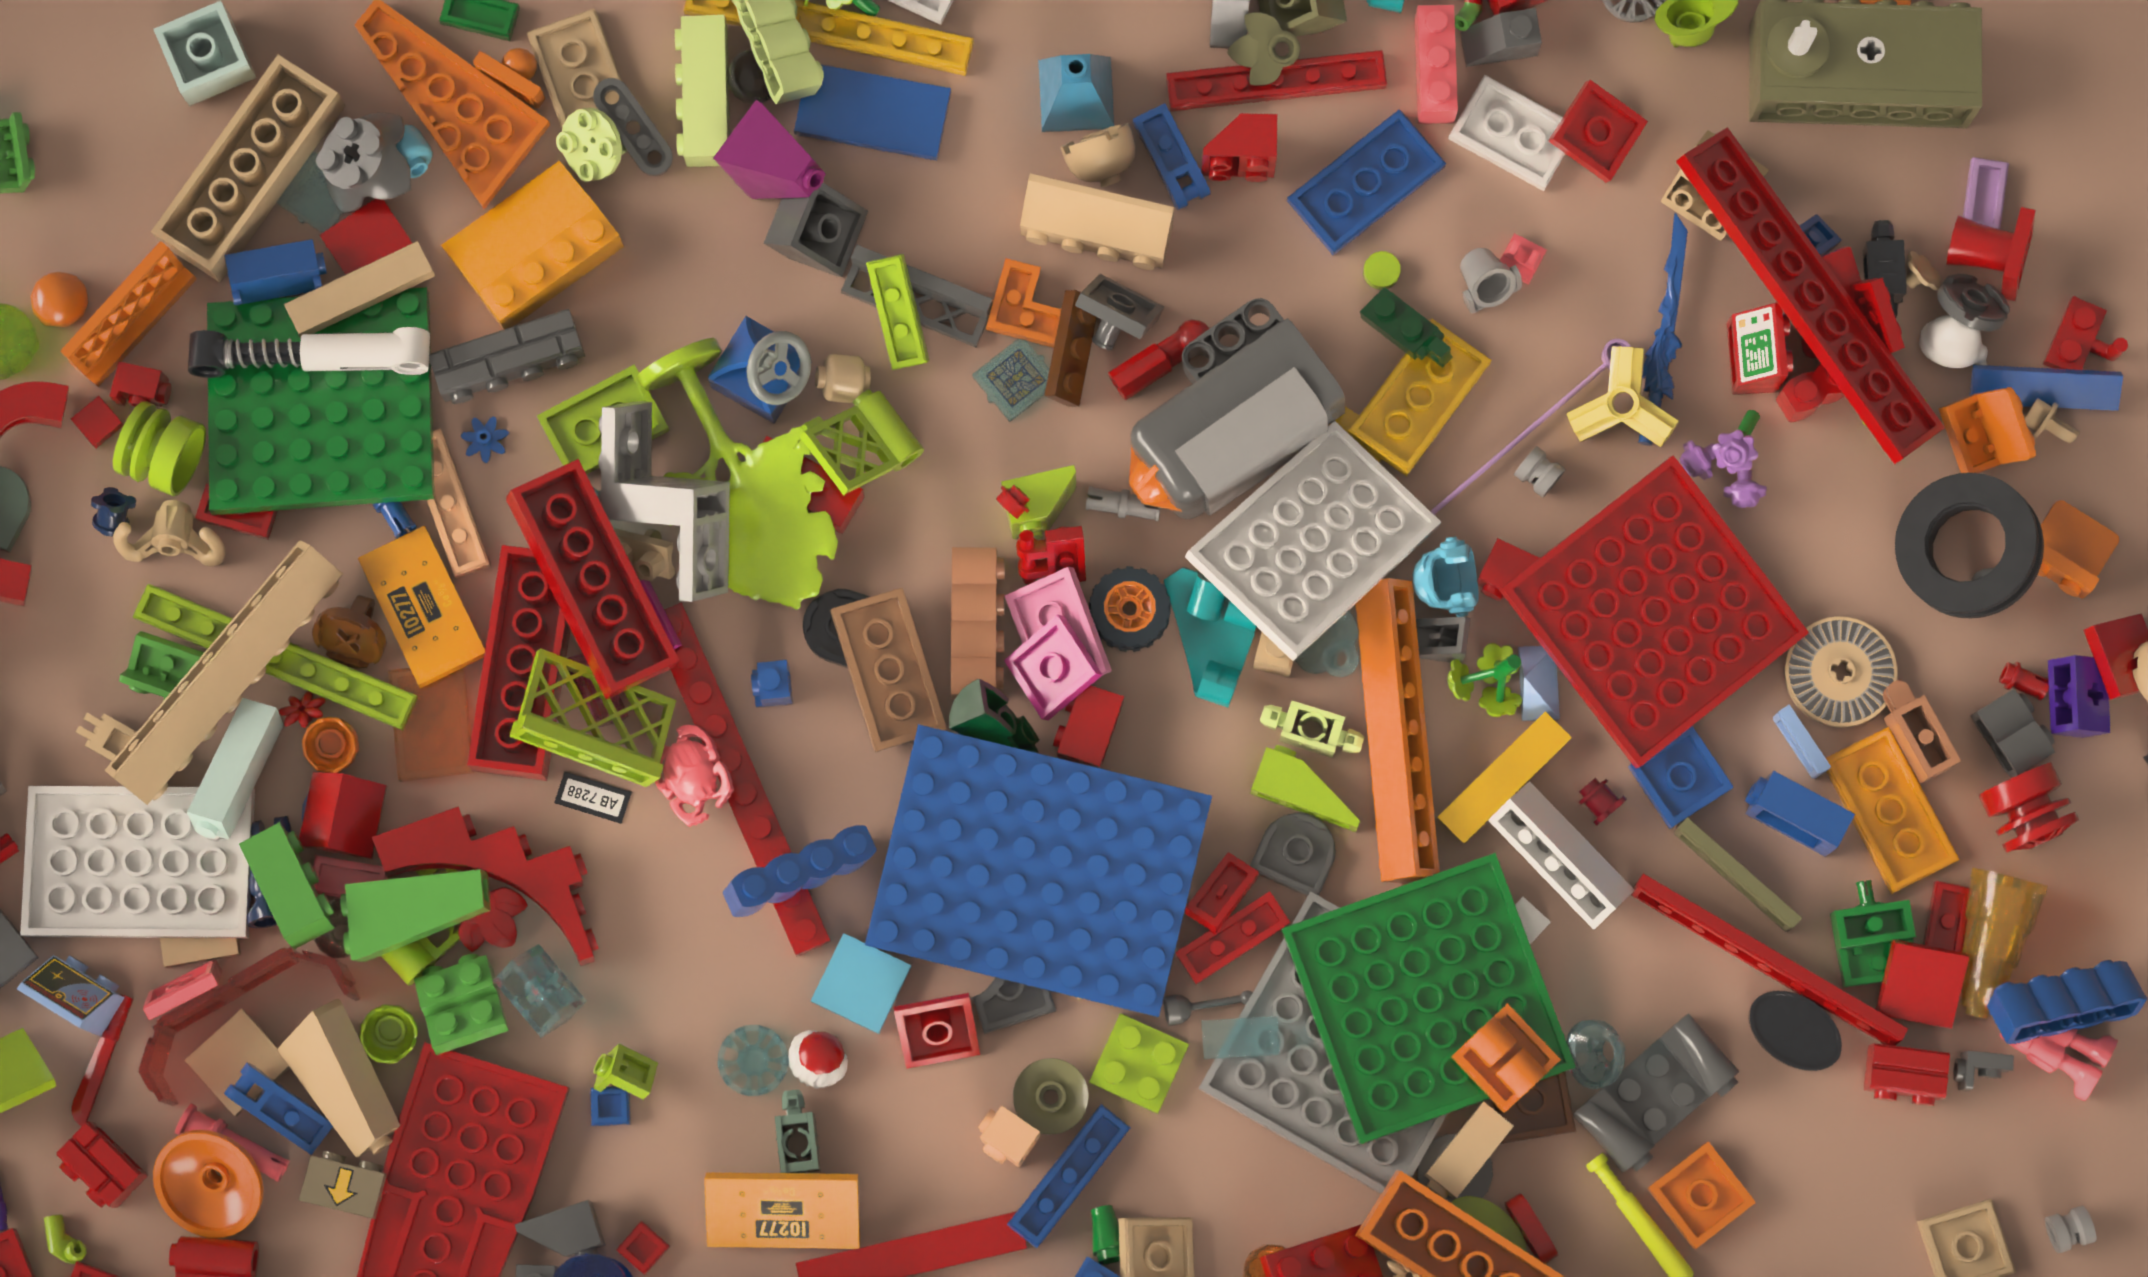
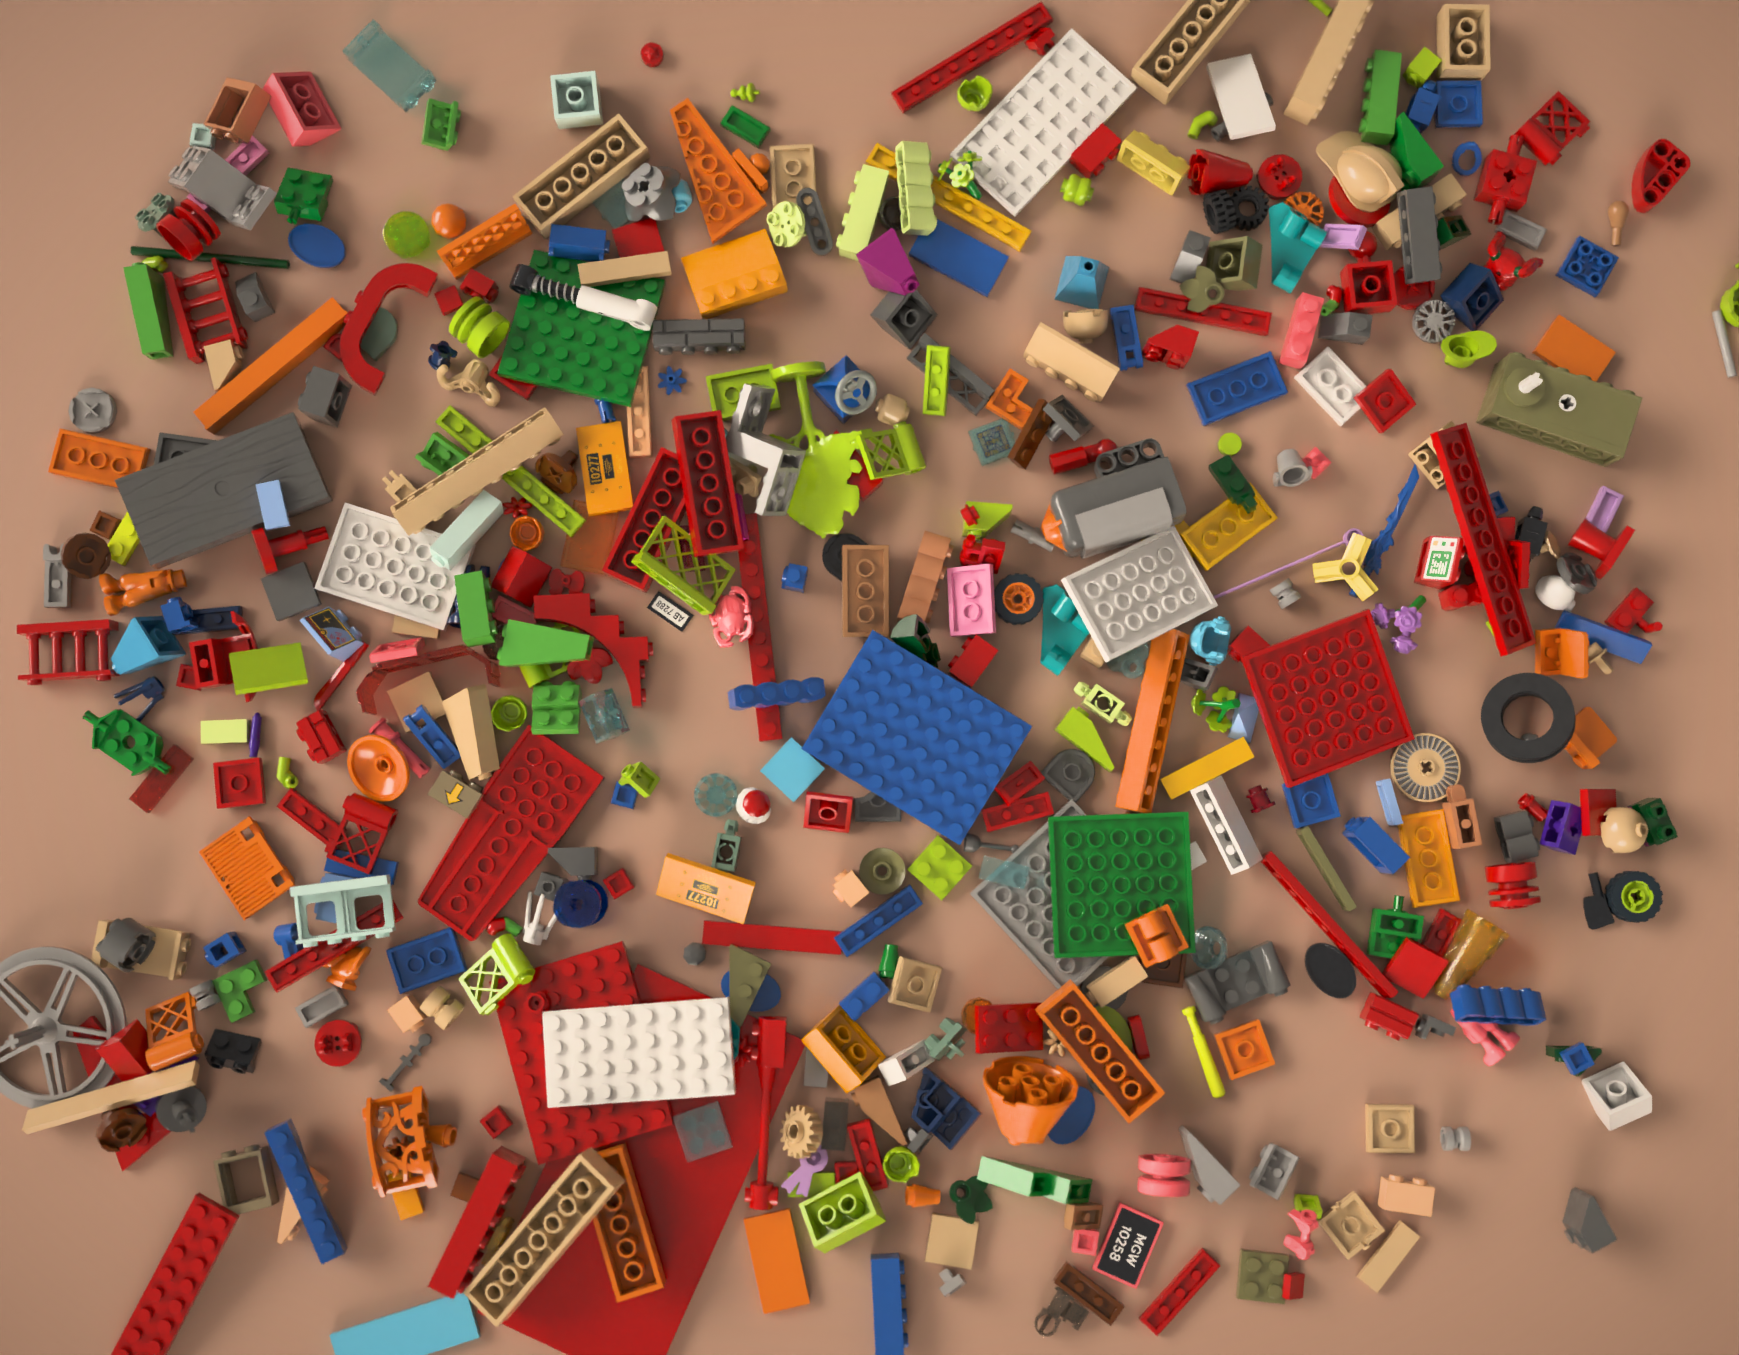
camera: 15 degrees right, 5 degrees up
tile [1004,615,1103,721] -> none
none -> red piece [549,568,585,595]

